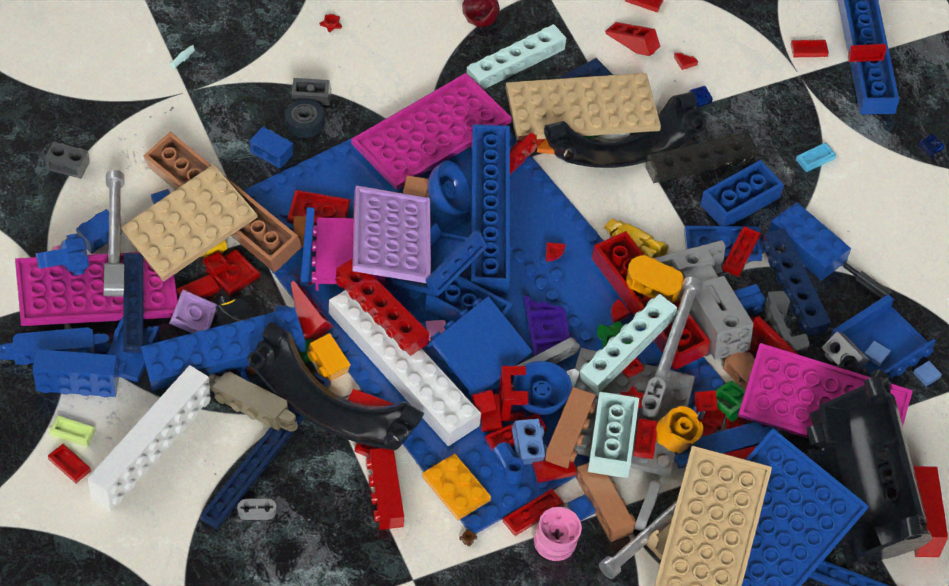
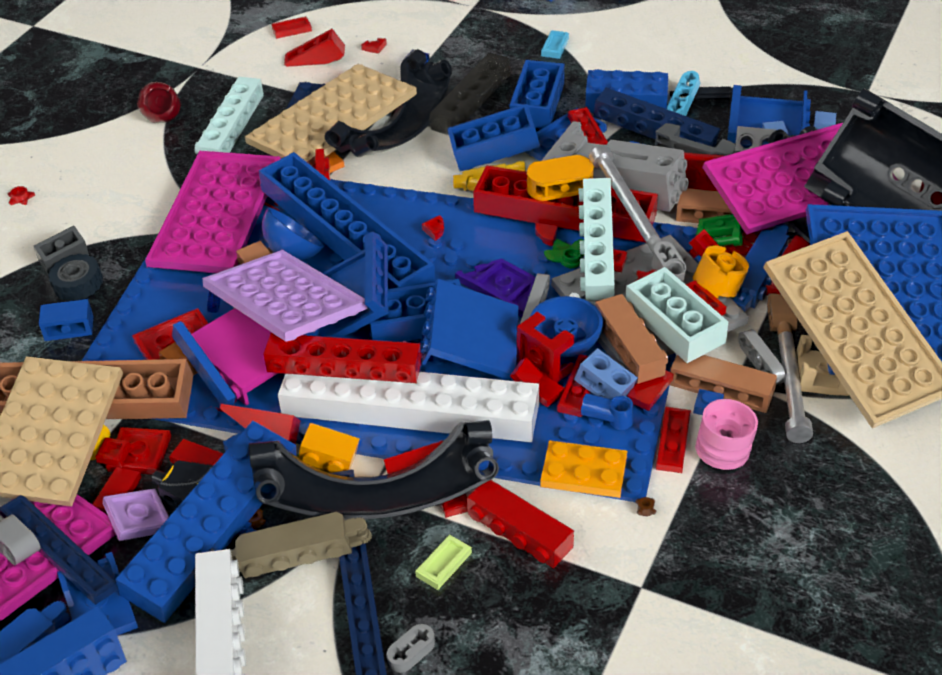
camera: 35 degrees left, 10 degrees down
none -> red tile [169,439,224,466]
none -> yellowish green tile [415,534,472,590]
none -> blue brick [447,104,540,172]
none -> medium azure beam [667,71,700,116]

